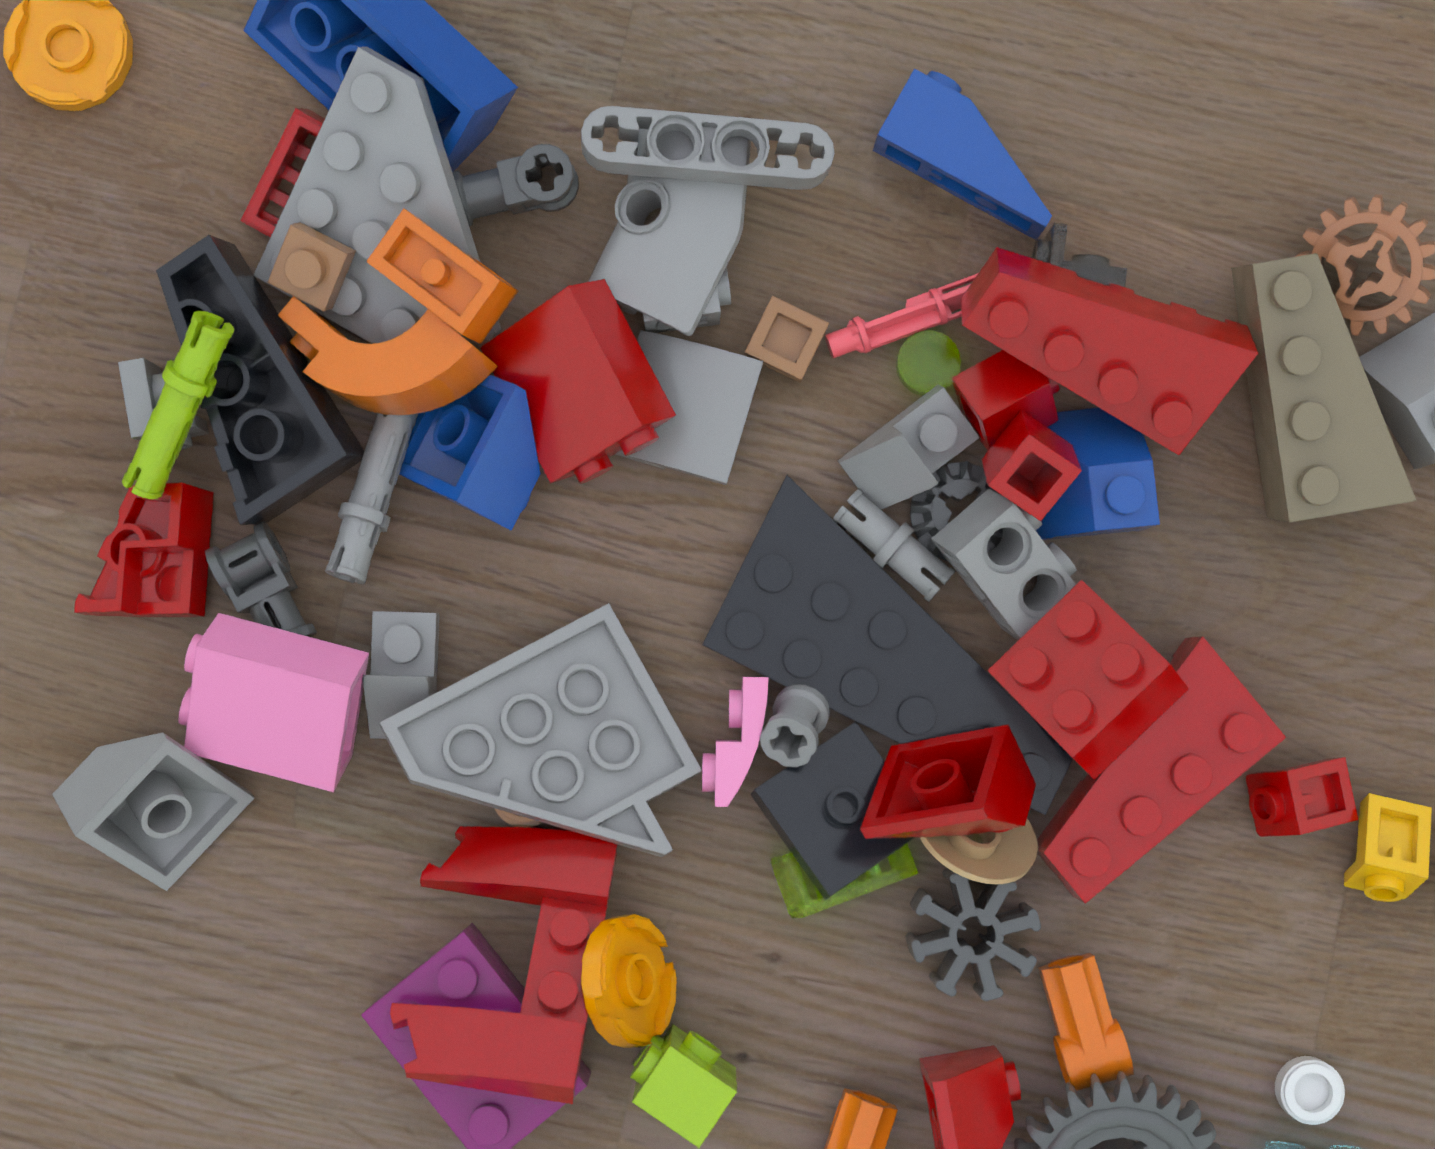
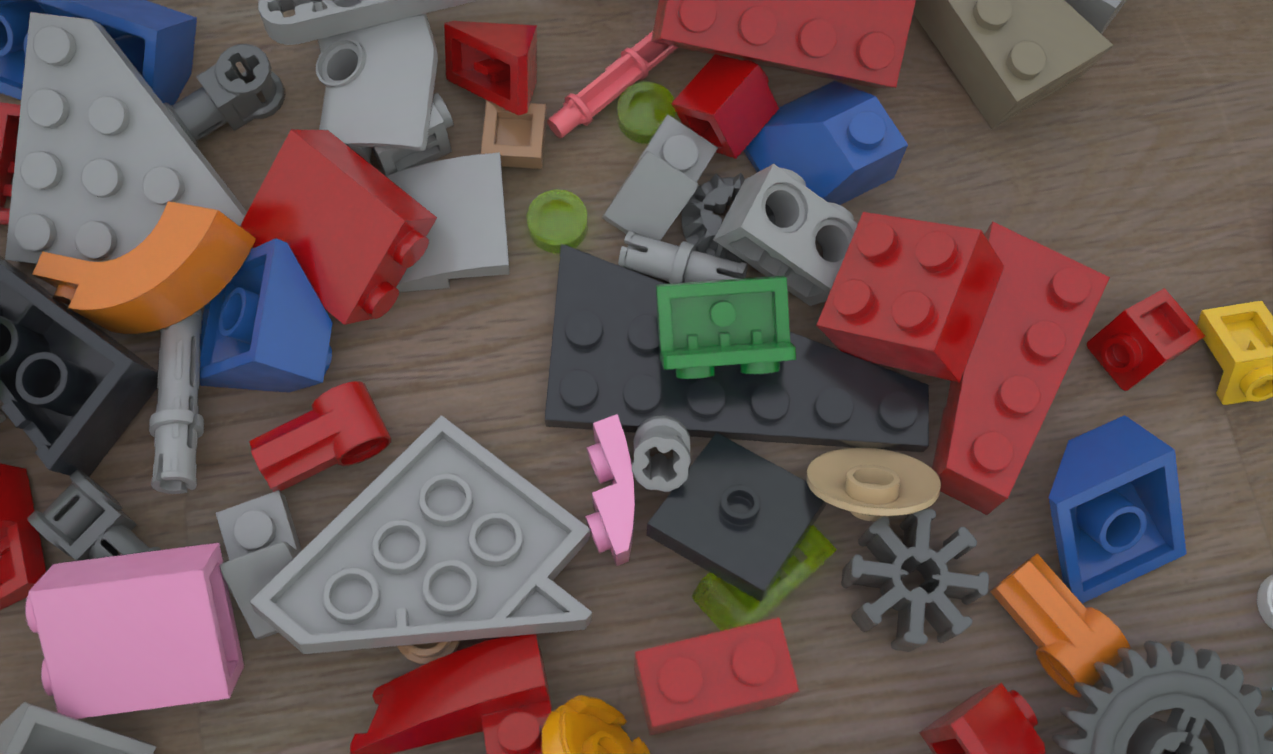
camera: 20 degrees left, 15 degrees down
medium nougat plate [267,222,356,311] -> none
orange plate [366,208,518,344] -> none
red slope [860,724,1036,839] -> none
red brick [981,410,1082,521] -> none
none -> red piece [249,381,391,492]
none -> red slope [444,21,537,116]
none -> clear neon green tile [527,189,588,253]
none -> red brick [634,617,799,736]
none -> green bracket [655,276,796,379]
none -> blue slope [1048,415,1187,603]

